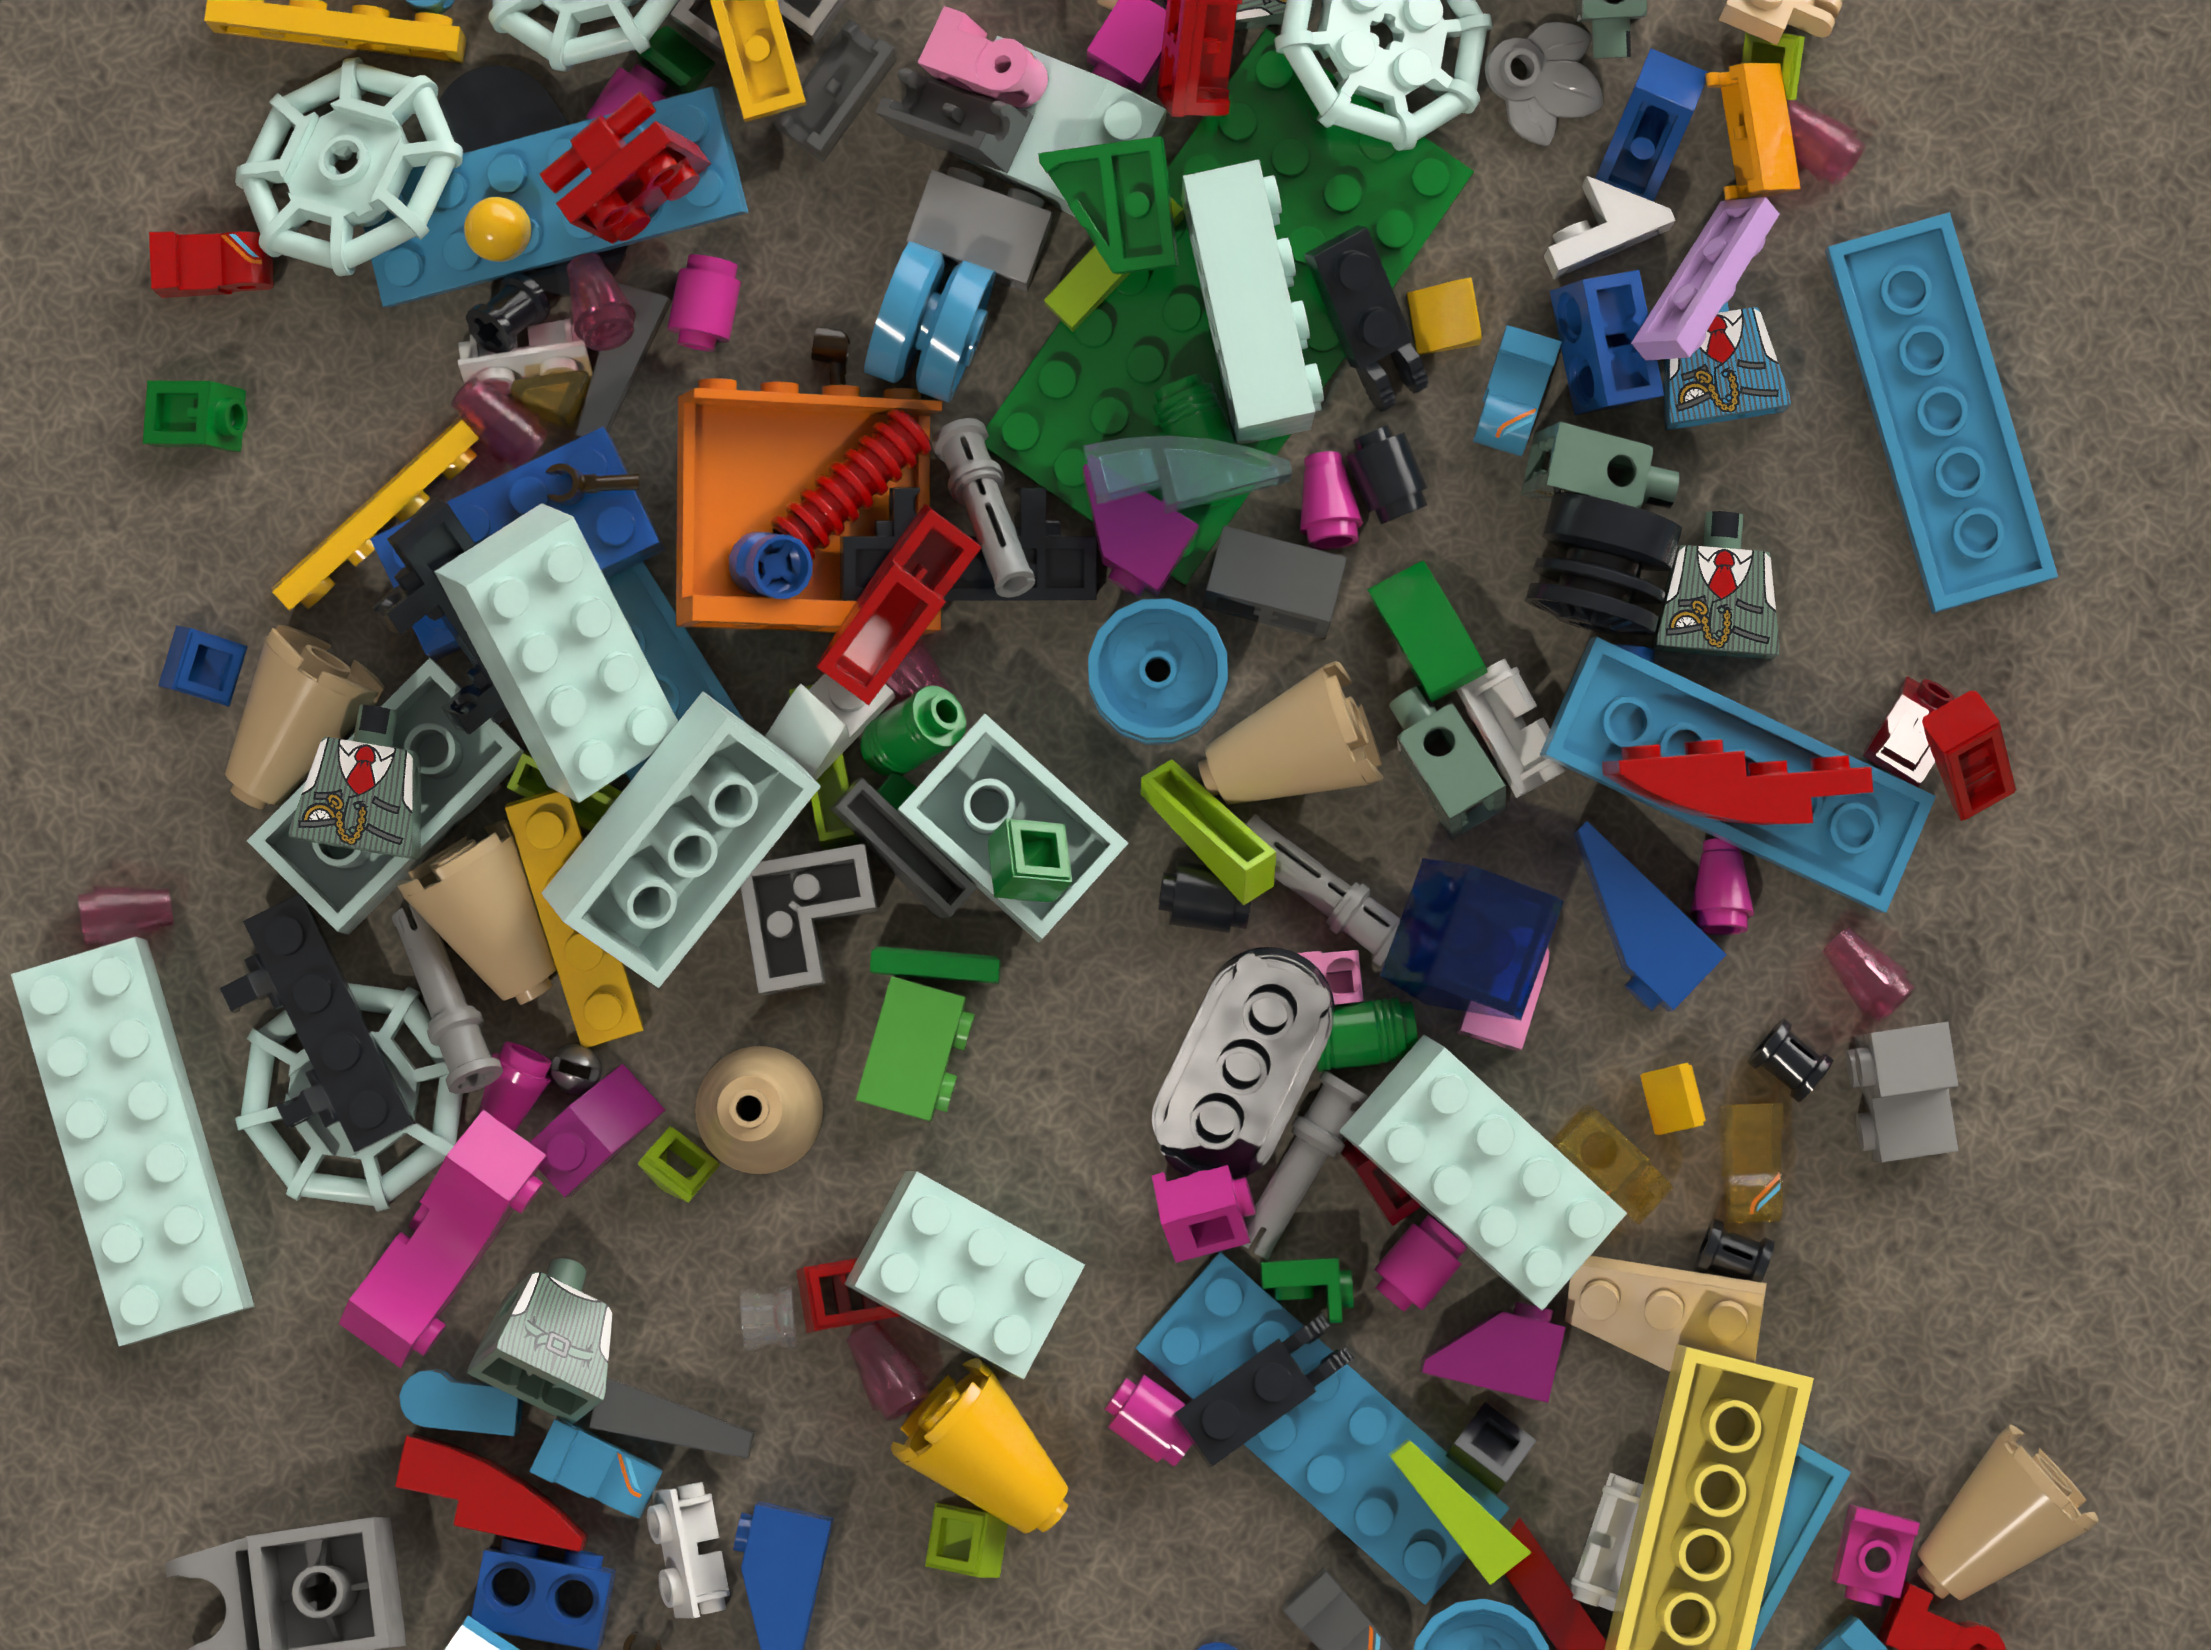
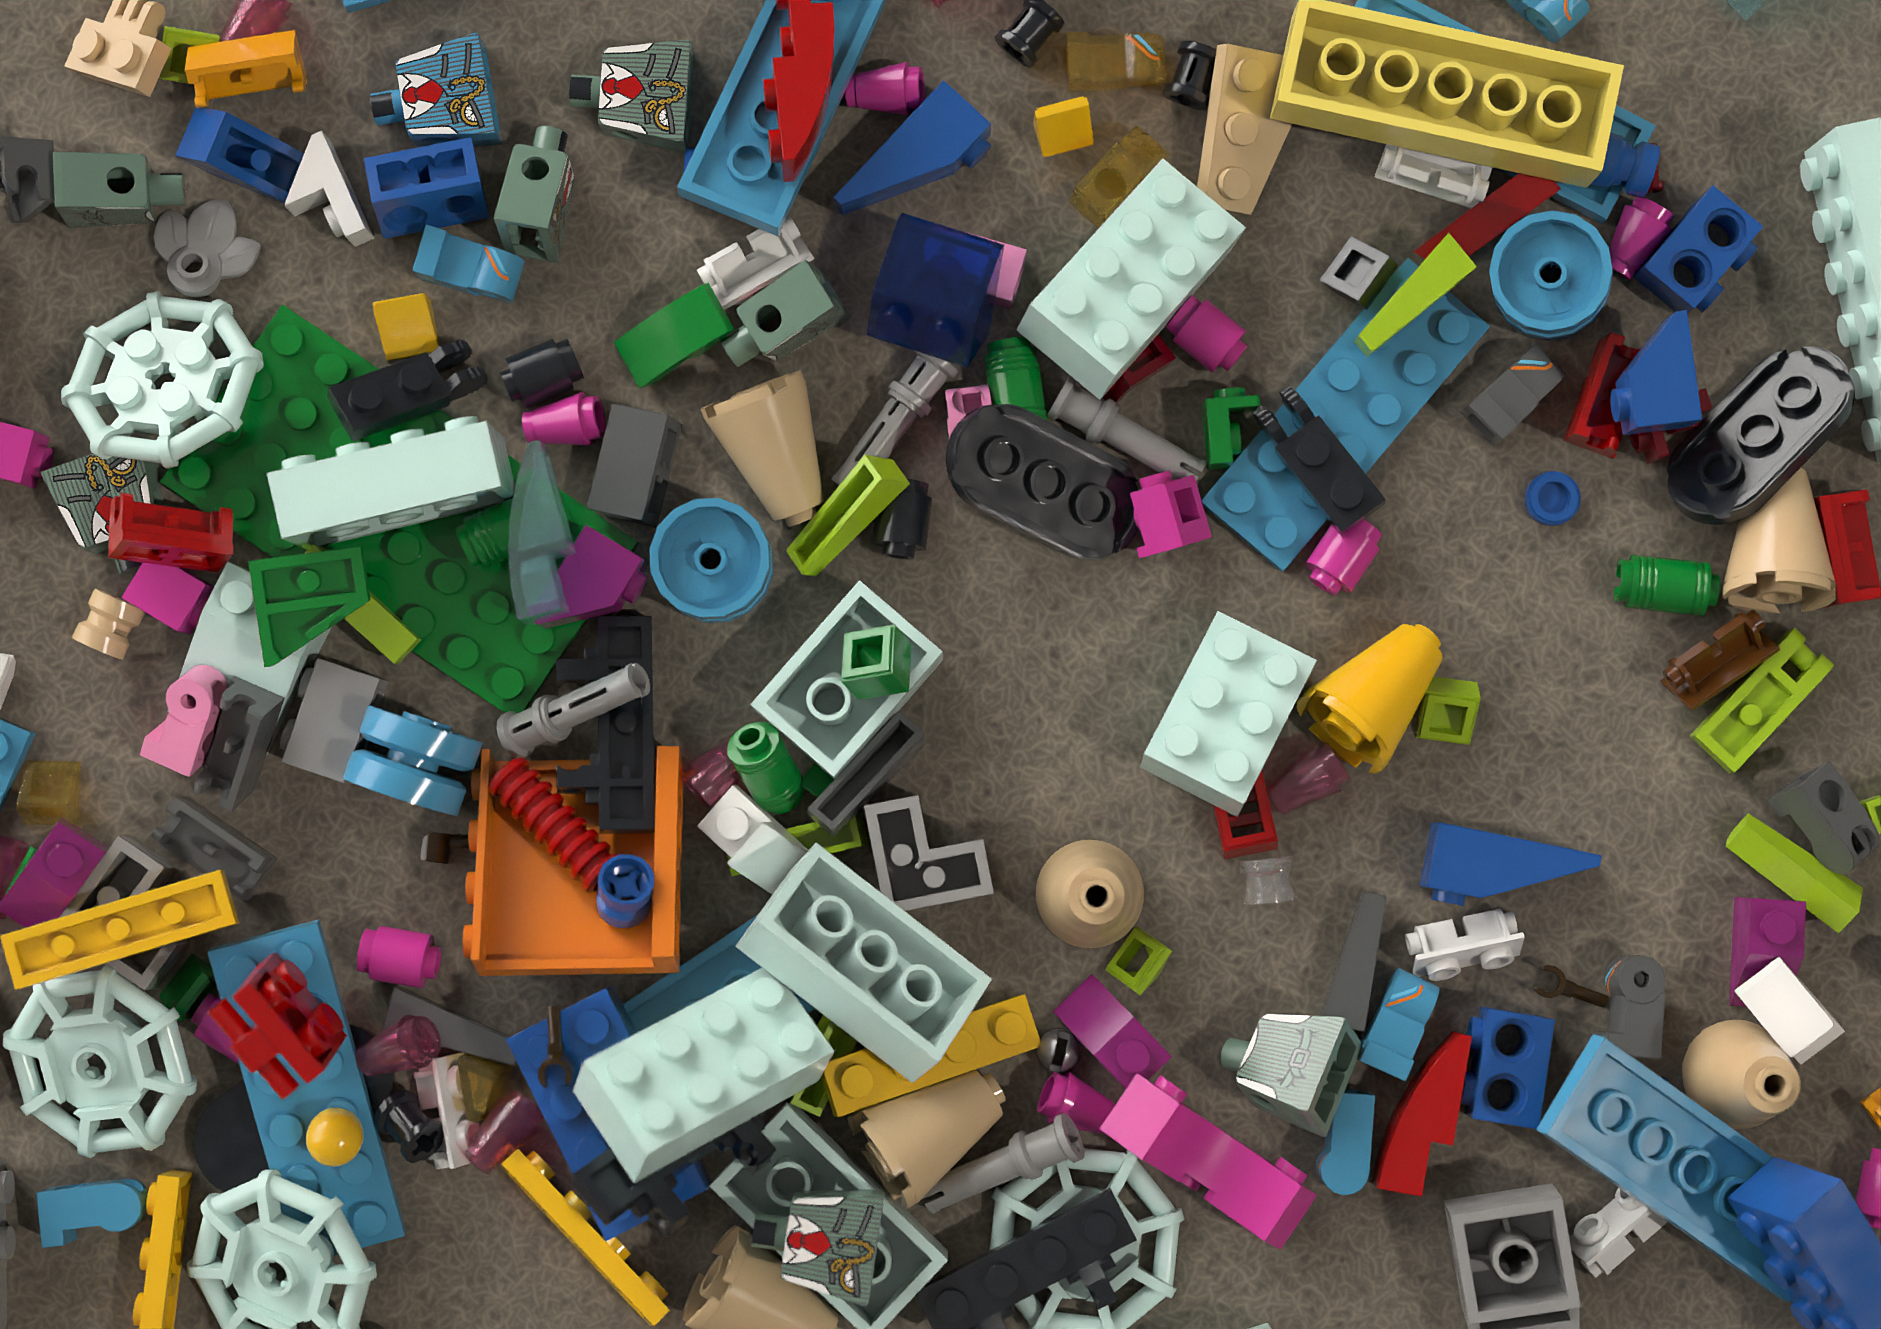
camera: 90 degrees left, 0 degrees up
red slope [816,504,982,706] -> none
bright green brick [856,976,975,1122] -> none
green tile [870,946,1001,984] -> none
magenta slope [1419,1302,1566,1403] -> none
black wheel [1525,493,1682,635] -> none
lavender plate [1631,197,1780,360] -> none

